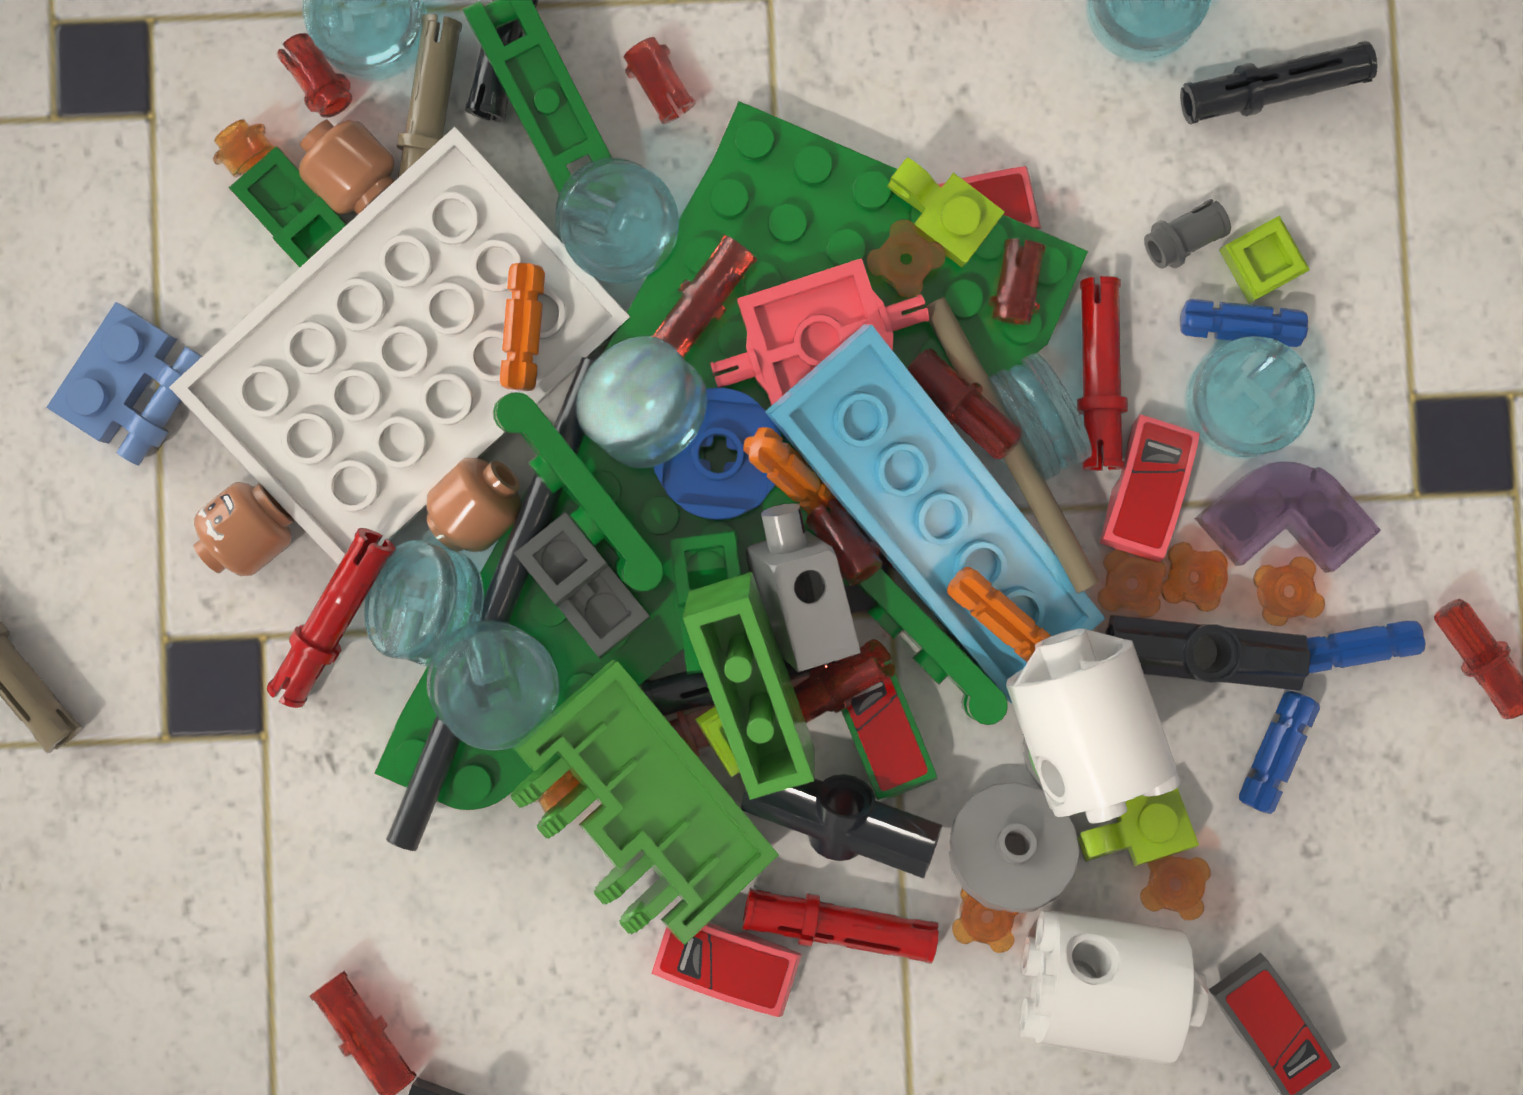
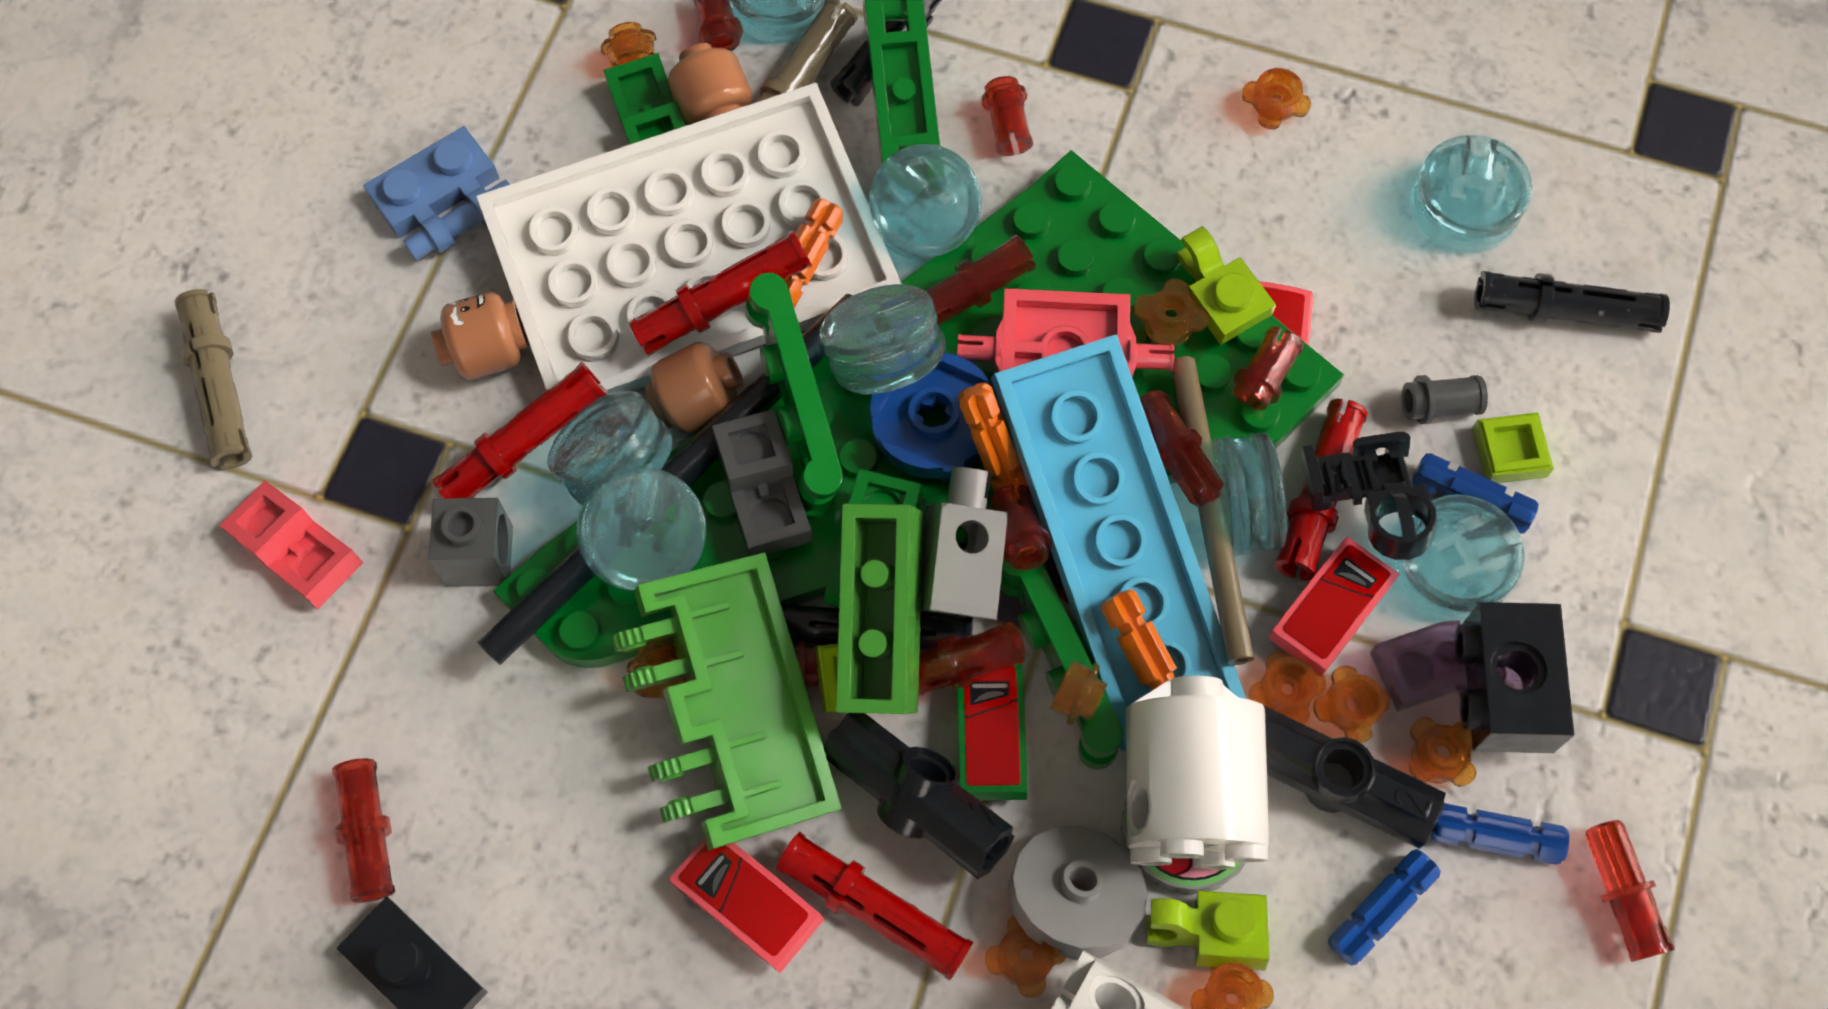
camera: 20 degrees right, 20 degrees down
none -> coral slope [219,480,363,609]
none -> dark grey brick [428,497,513,587]
none -> red pin [629,231,813,357]
none -> clear orange plate [1050,660,1107,725]
none -> black piece [1301,431,1437,560]
none -> black brick [1455,602,1575,753]

